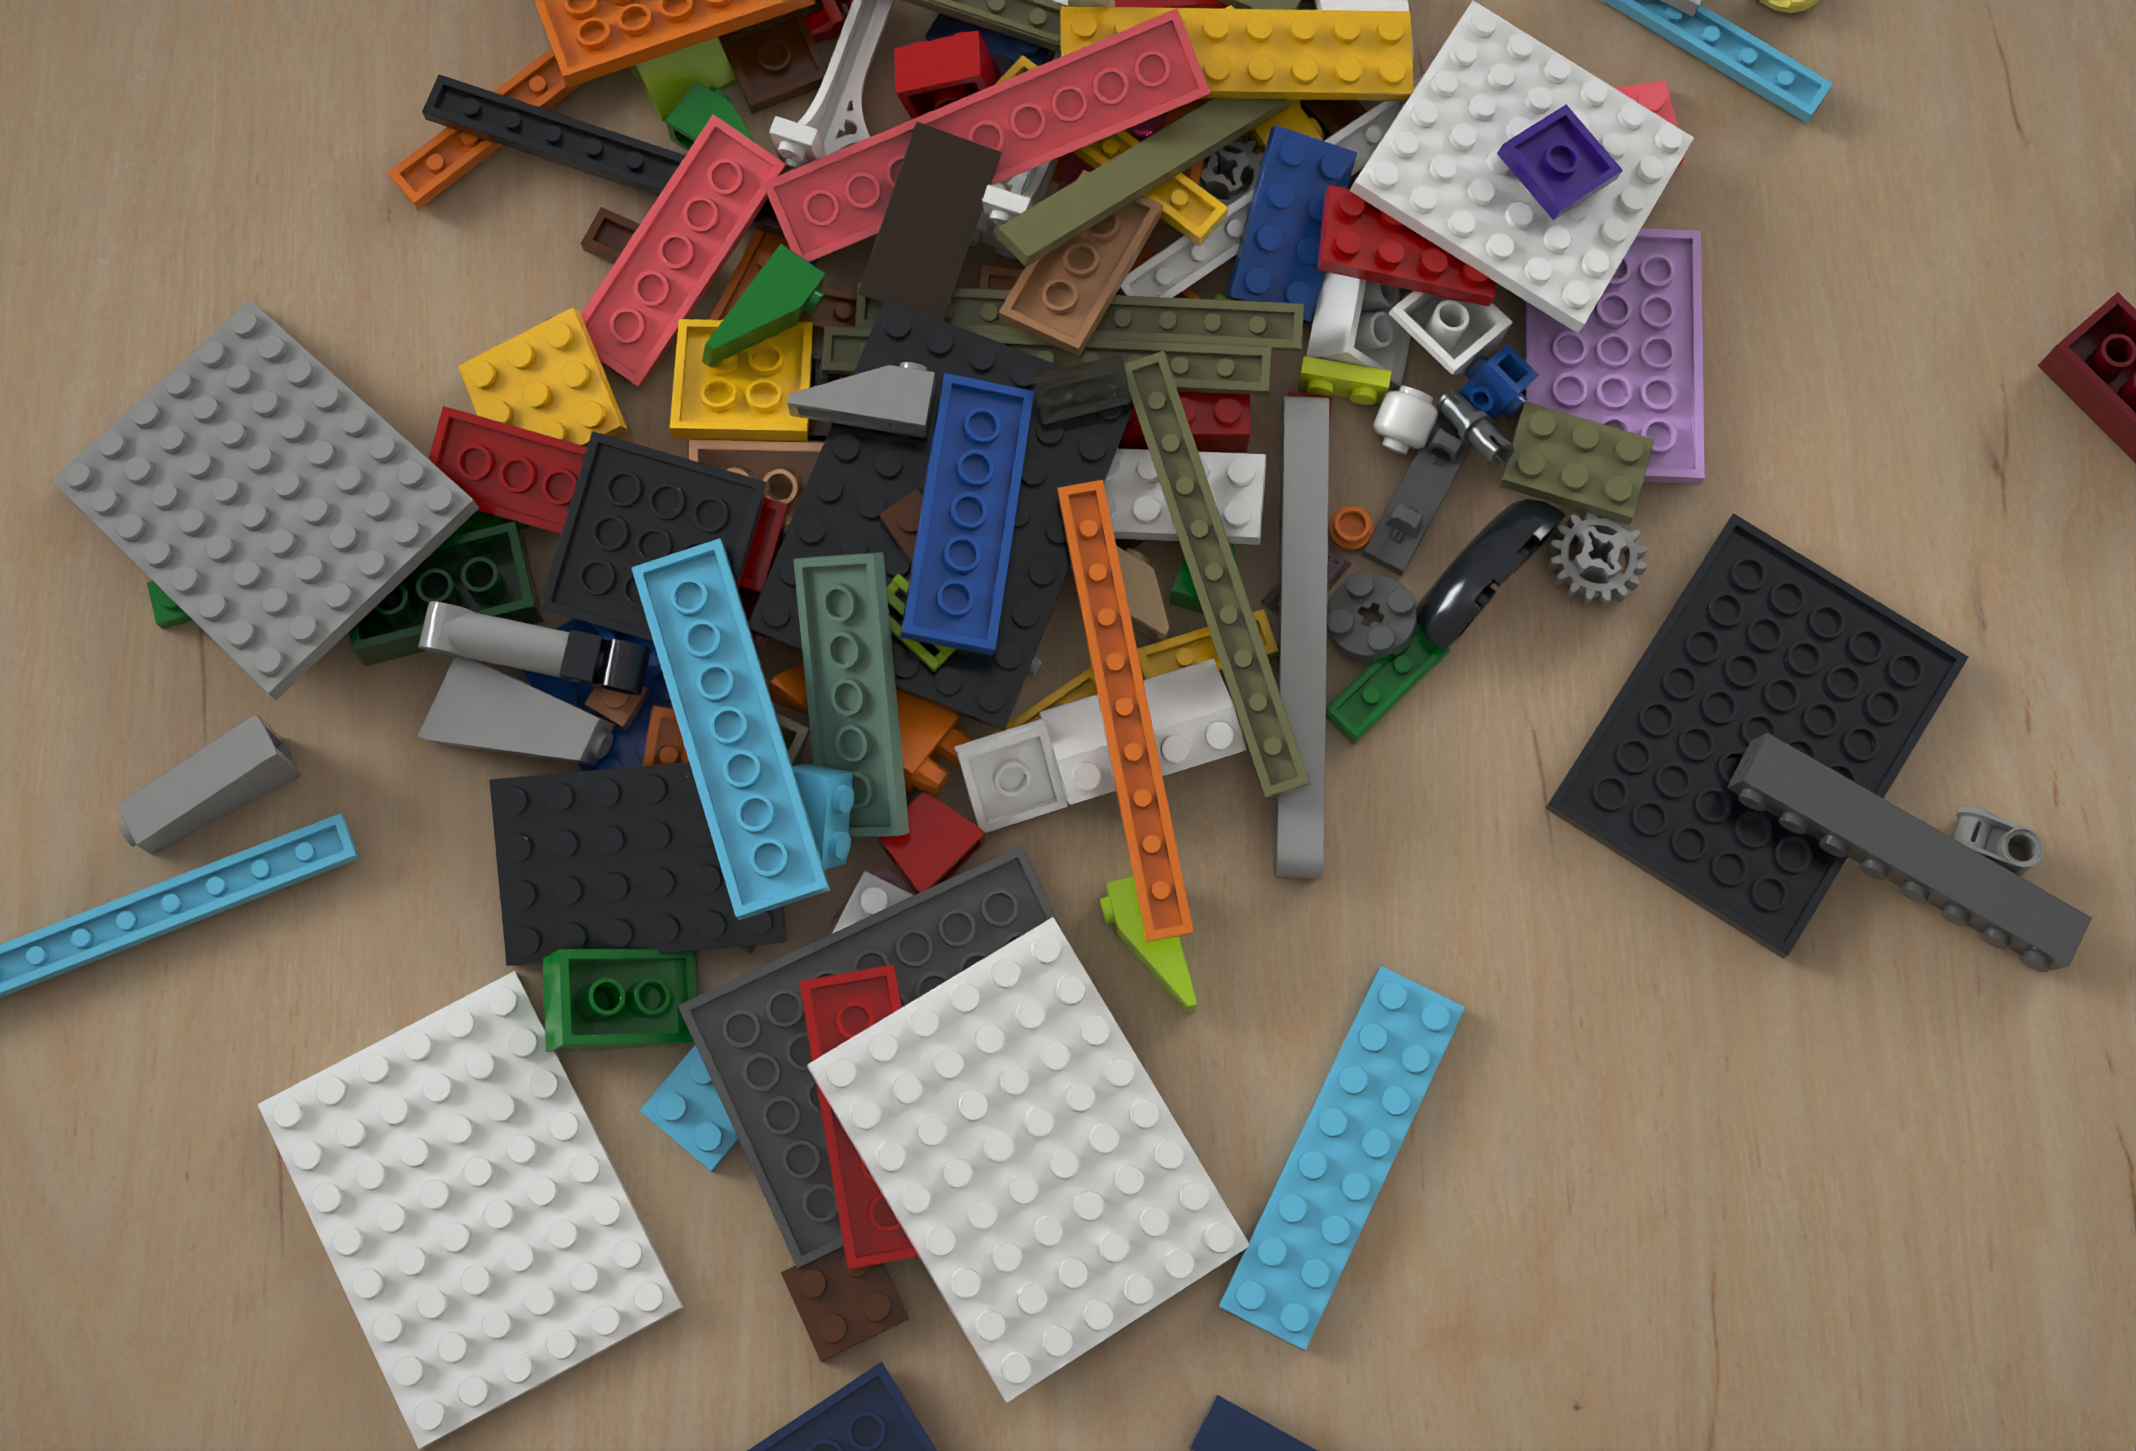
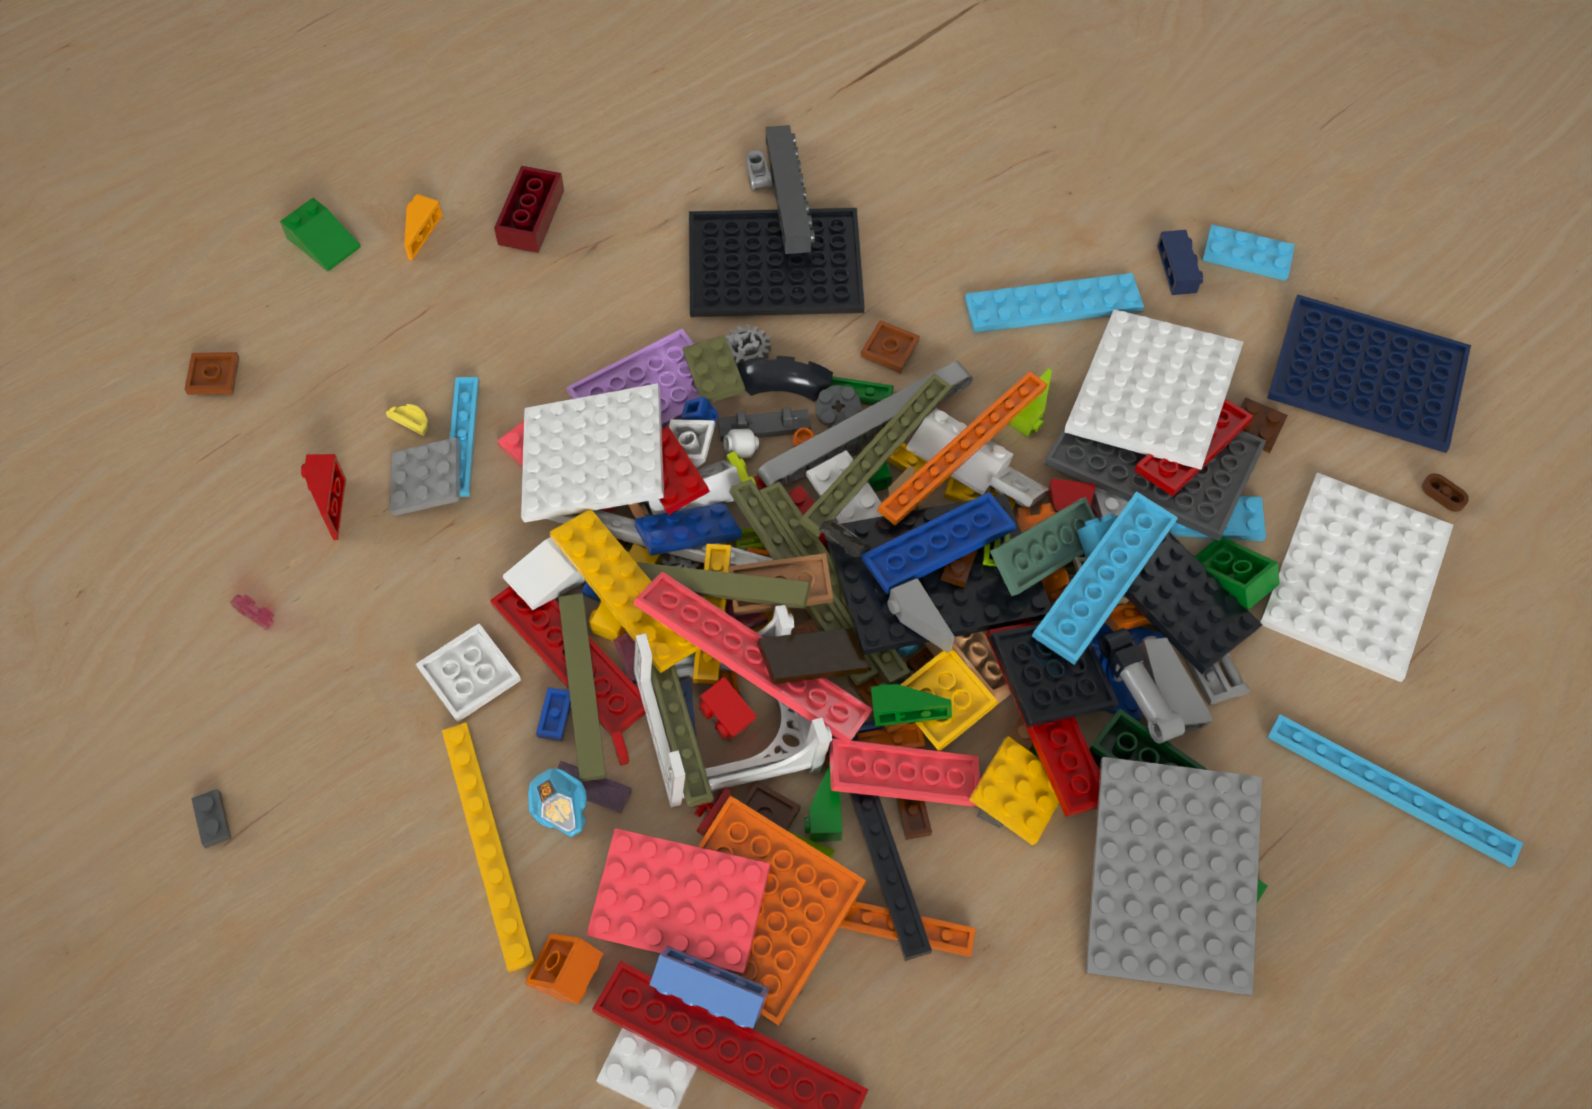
camera: 125 degrees left, 15 degrees down
light grey slope [117,714,302,854] -> none
dark grey pin [1437,389,1514,467] -> none
dark purple plate [1497,104,1623,221] -> none
none -> dark orange plate [861,320,920,373]
none -> light grey plate [1187,653,1250,705]

